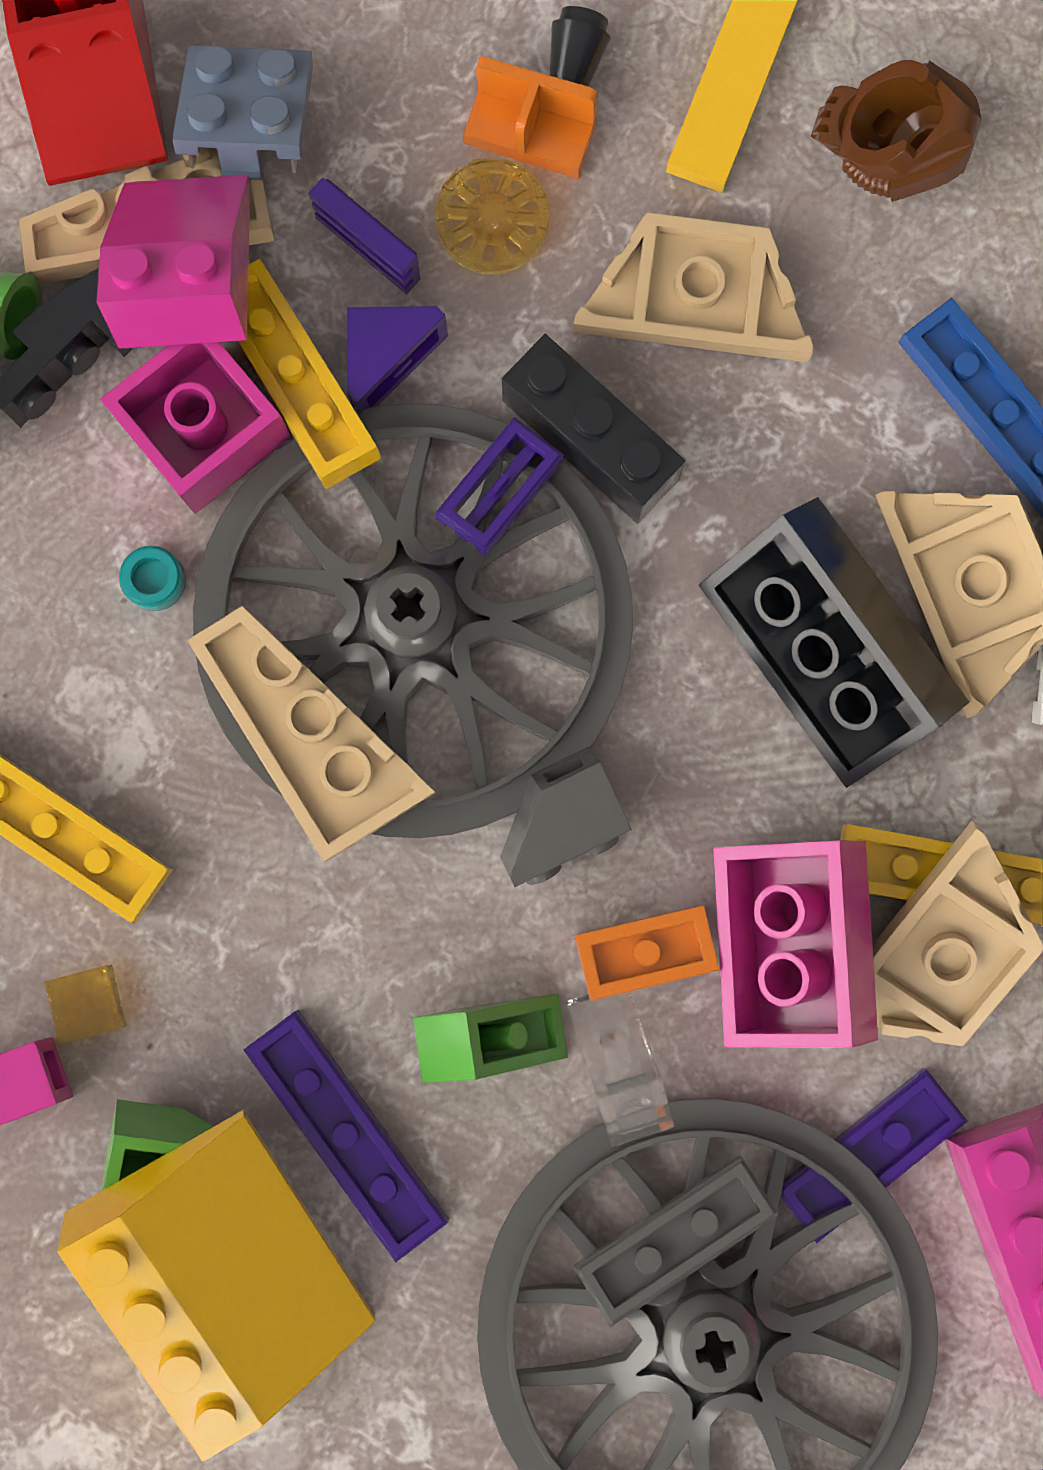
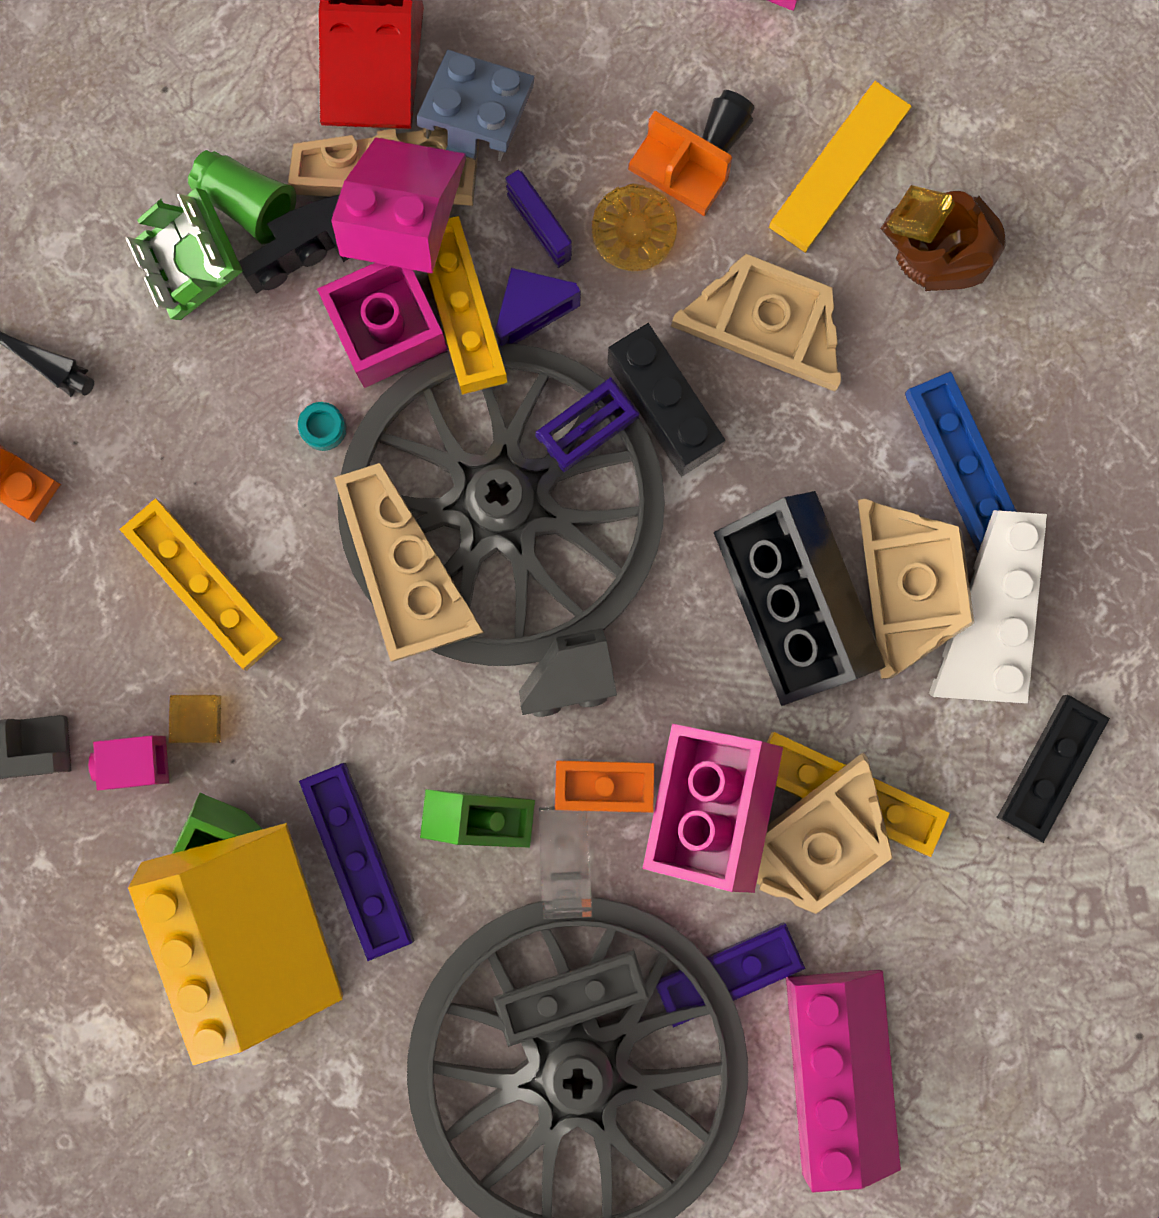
camera: 10 degrees right, 0 degrees up
none -> clear yellow tile [887,185,955,243]

